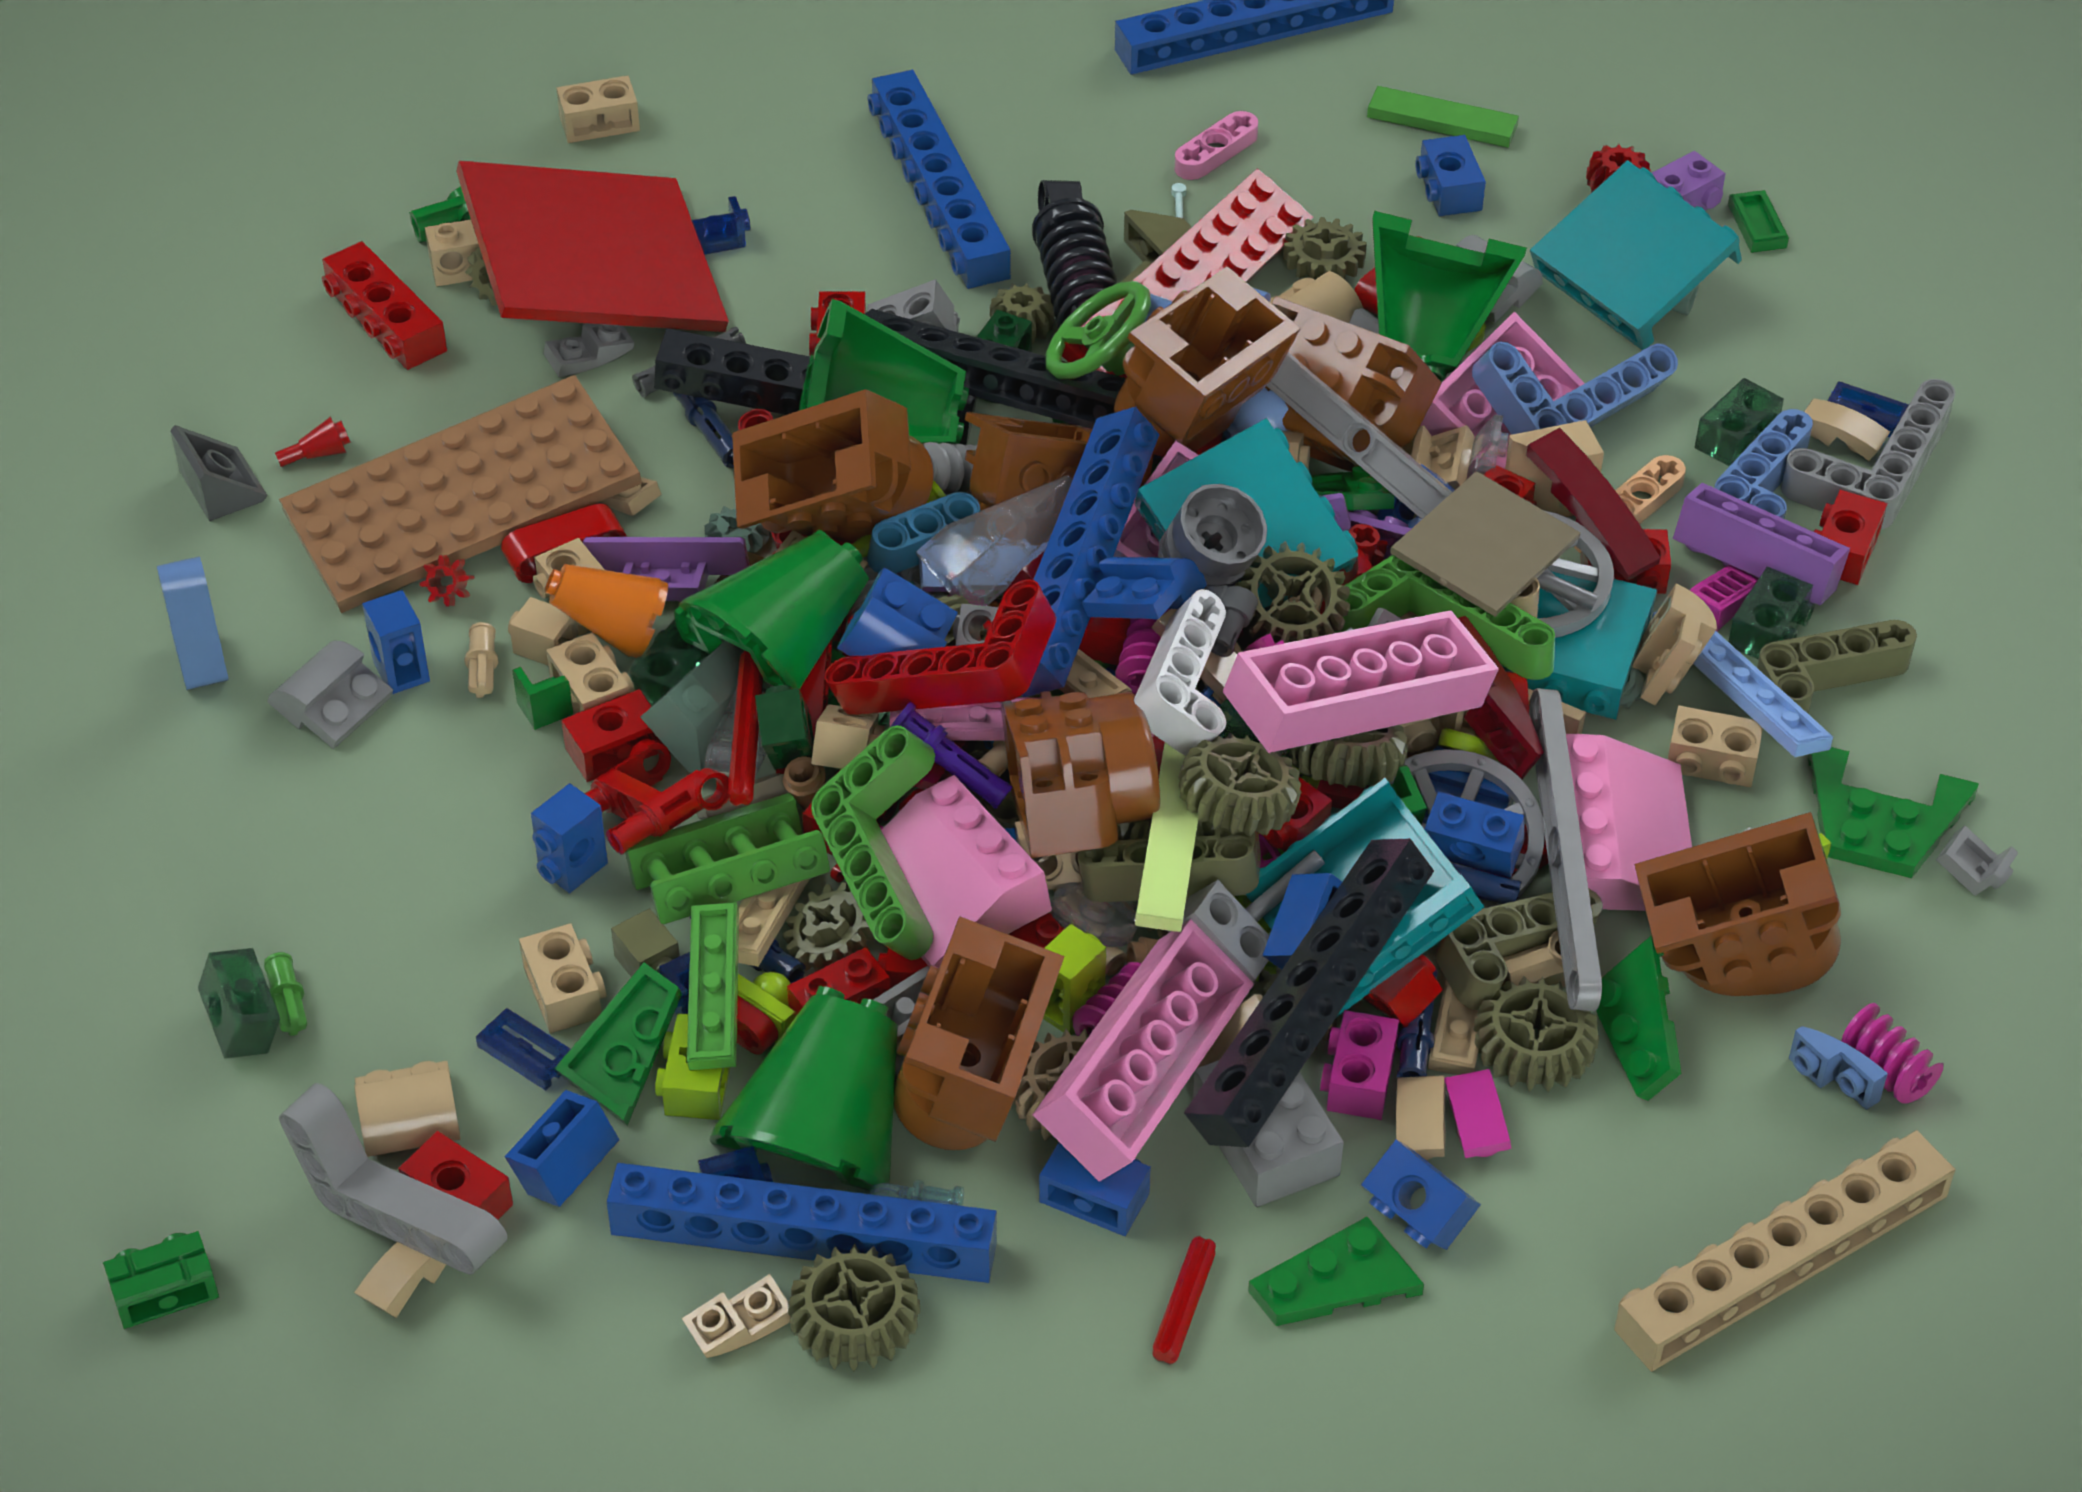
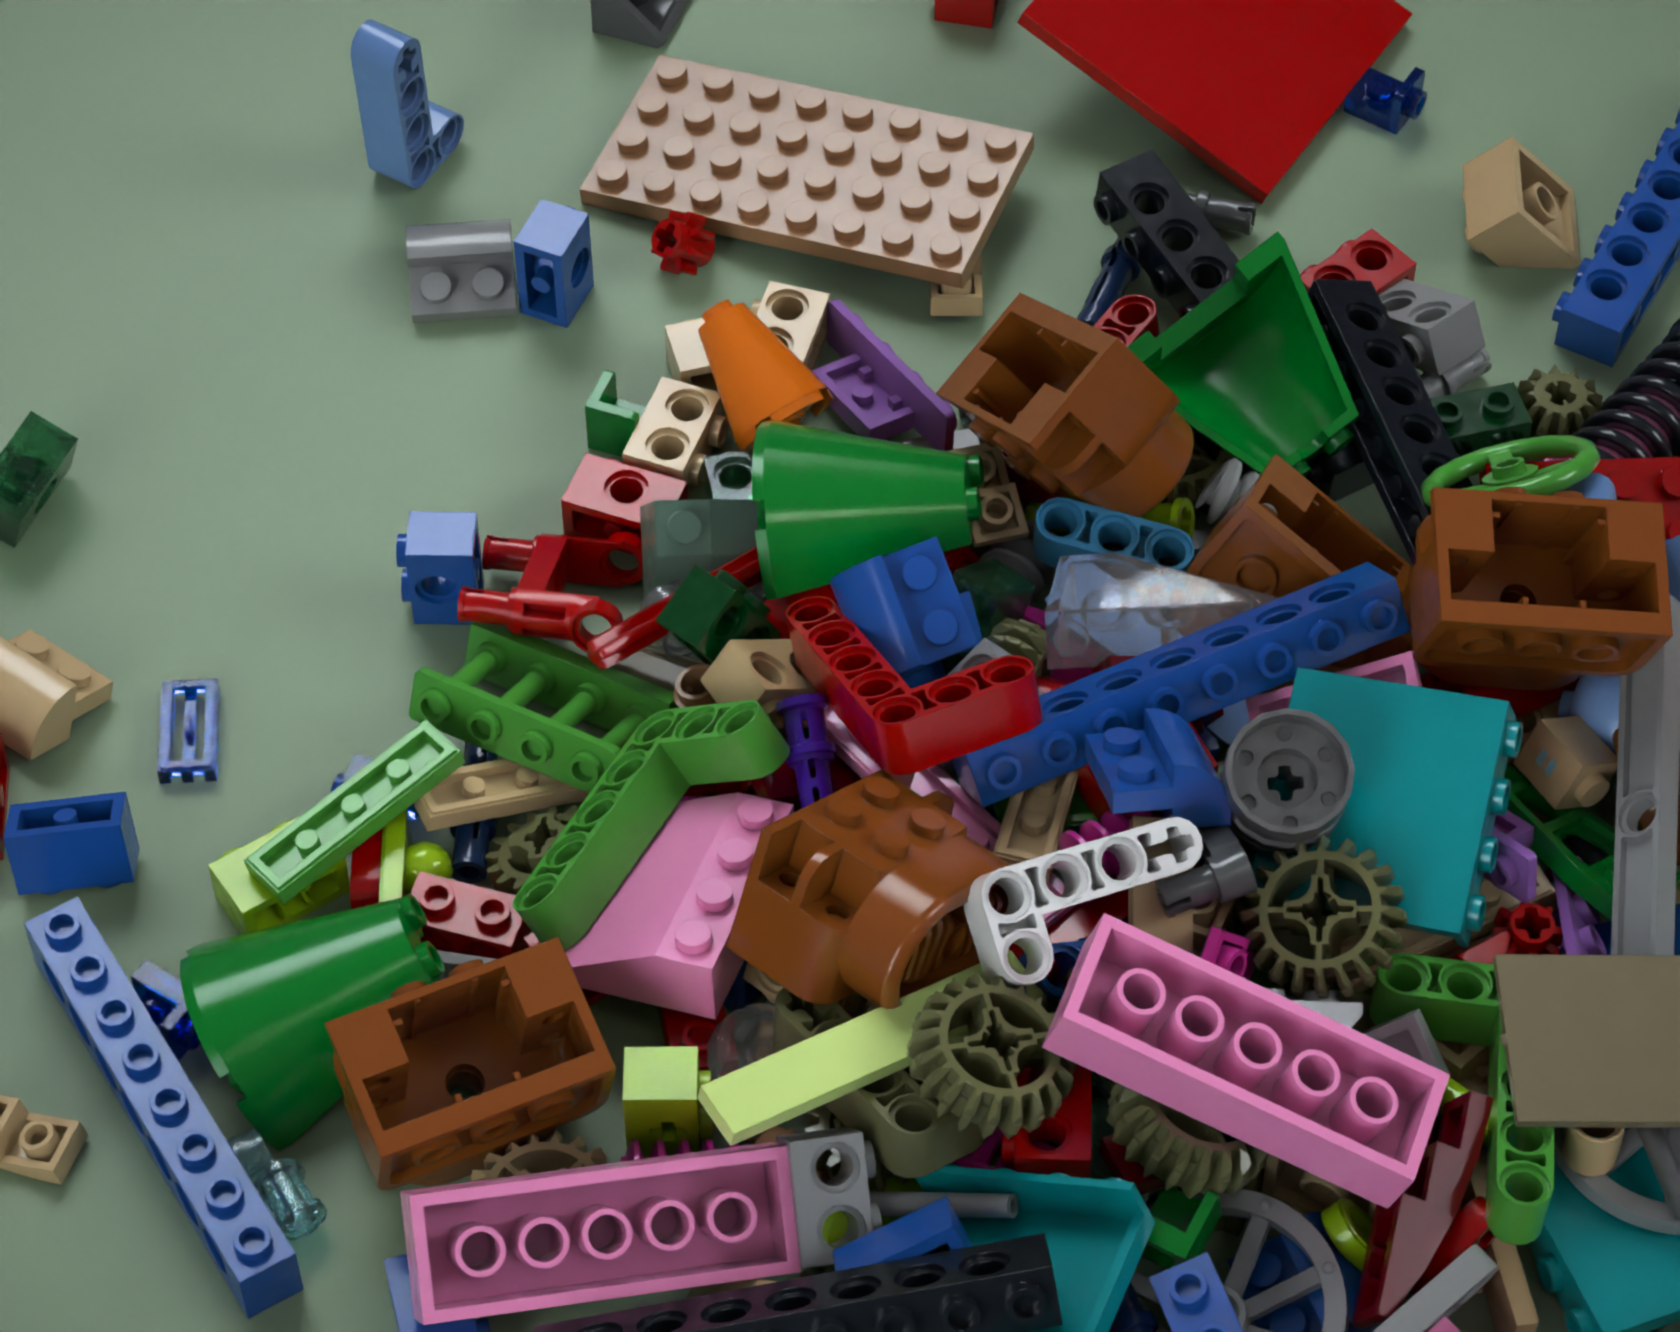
camera: 50 degrees right, 5 degrees up
bright green axle [264,952,307,1036] -> none
red cone [275,416,351,467] -> none
tan axle [464,622,498,698] -> none
red beam [501,503,627,583] -> none
tan brick [519,923,607,1034] -> none
light grey slope [543,323,634,377] -> none
green wing [555,962,682,1126] -> none
olive brick [611,908,681,980] -> none
olive gear [788,1243,920,1372] -> none
none -> tan slope [1462,137,1581,269]

